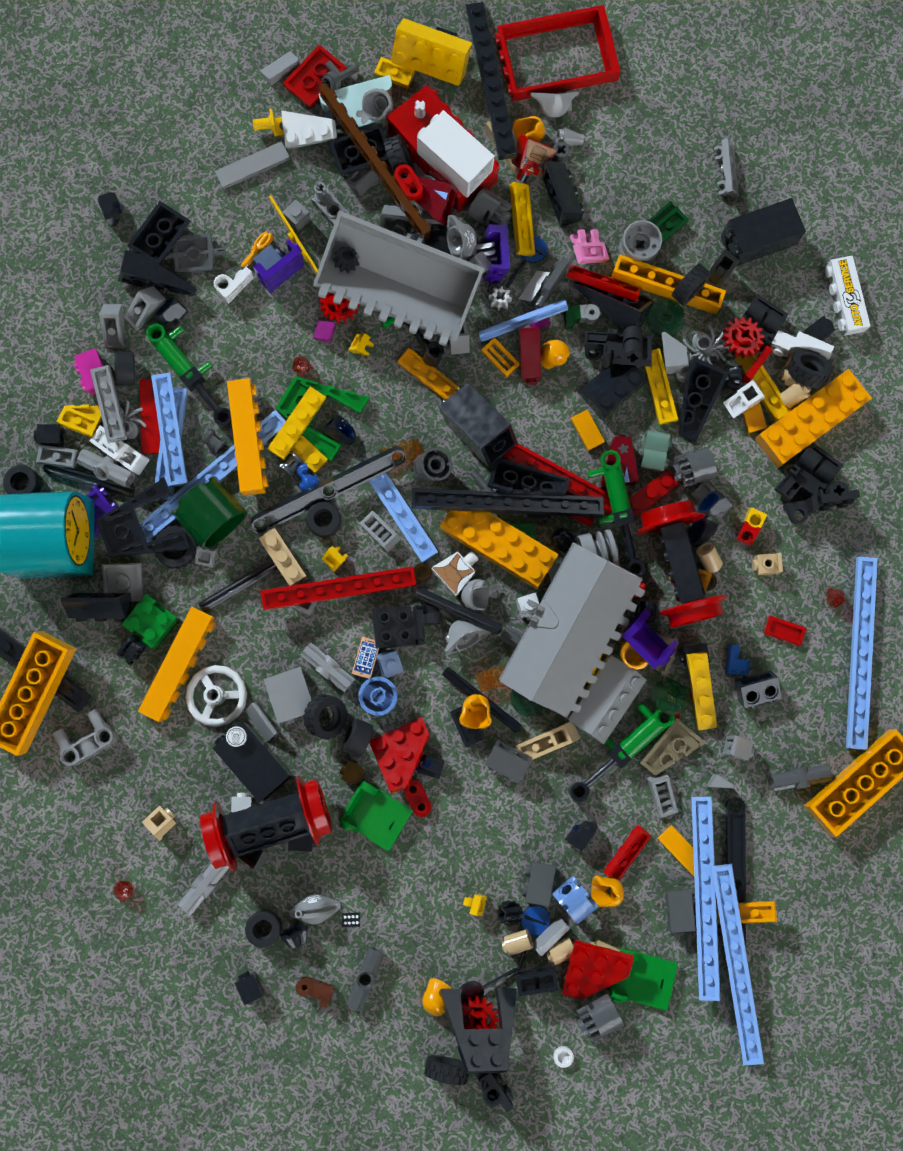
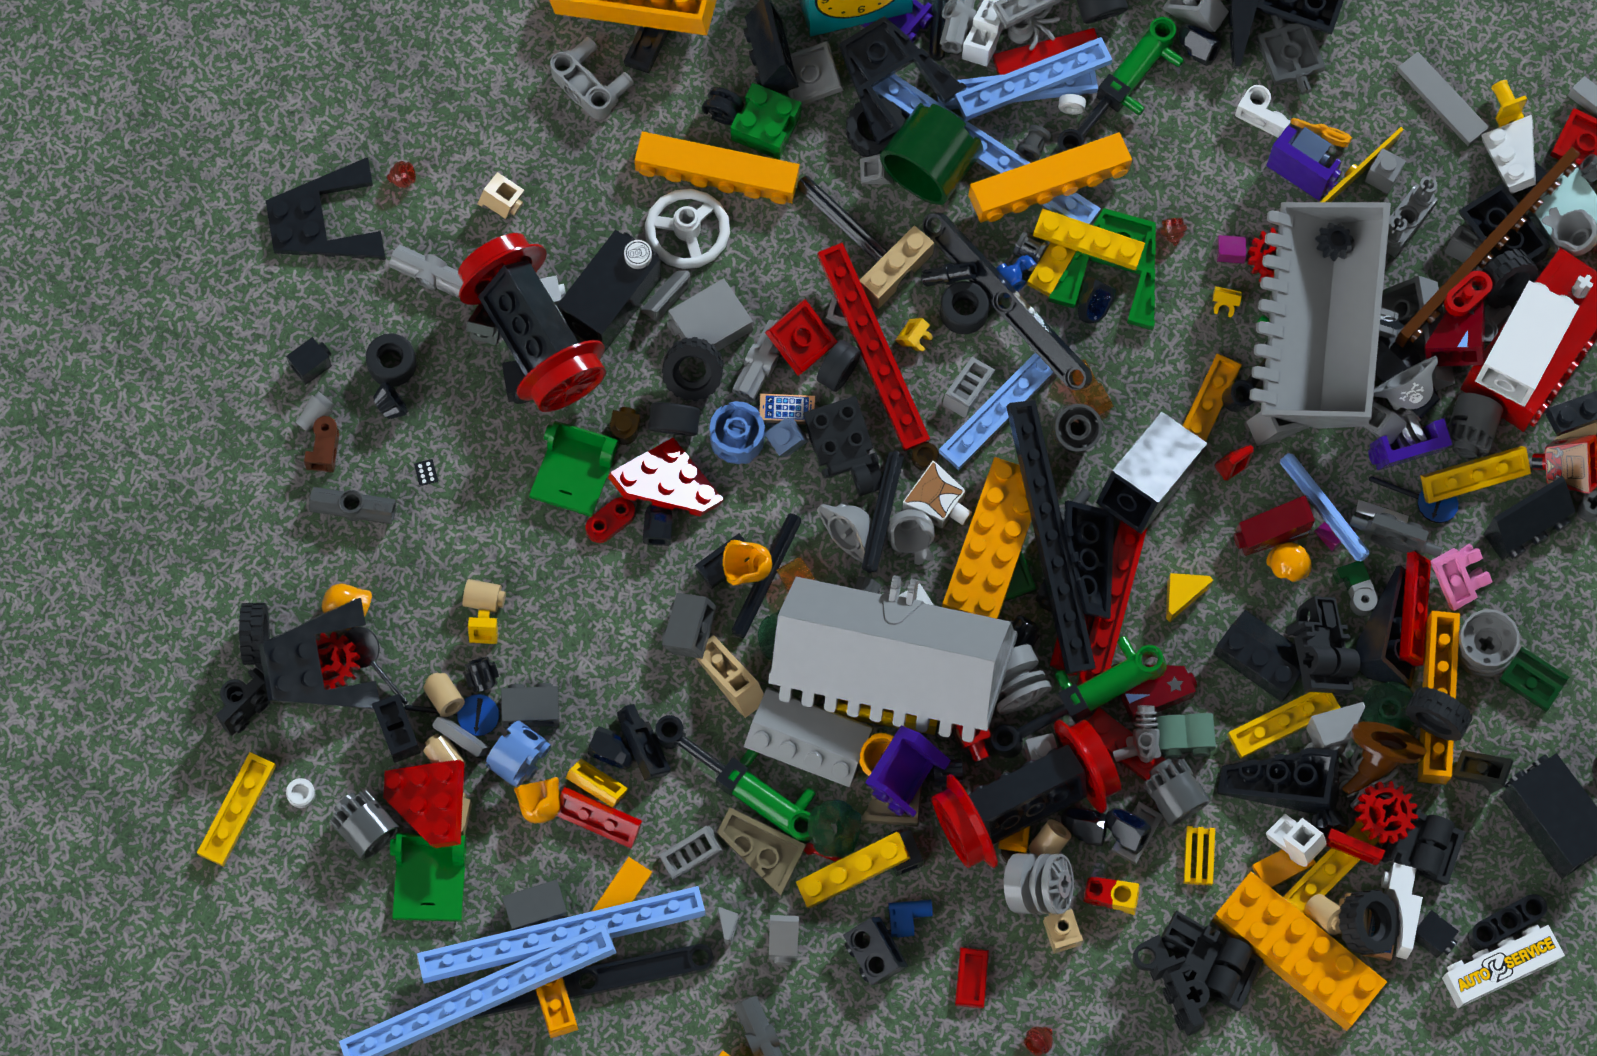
camera: 80 degrees right, 10 degrees down
light grey hat [289,894,341,925] -> none
light orange tile [481,337,520,378] -> none
white gear [489,286,512,311] -> none
light orange tile [570,409,605,452] -> none
none -> yellow plate [197,752,276,867]
none -> black wing [265,158,386,260]
none -> light grey cone [296,391,335,432]
none -> tan brick [463,579,506,612]
none -> yellow tile [565,759,628,808]
none -> black hinge [617,704,671,781]
none -> red plate [765,299,838,376]
none -> black tyre [817,340,861,392]
none -> black pin [921,261,977,287]
none -> light grey wheel [1003,853,1074,914]
none -> light grey brick [1023,733,1057,762]
none -> white tile [1058,94,1086,115]
none -> light grey piece [1113,705,1161,763]
none -> yellow slope [1166,573,1213,622]
none -> yellow tile [1183,826,1215,886]
none -> red slope [1214,445,1254,481]
none -> reddish brown piece [1342,722,1426,794]
none -> black beam [1468,894,1547,951]

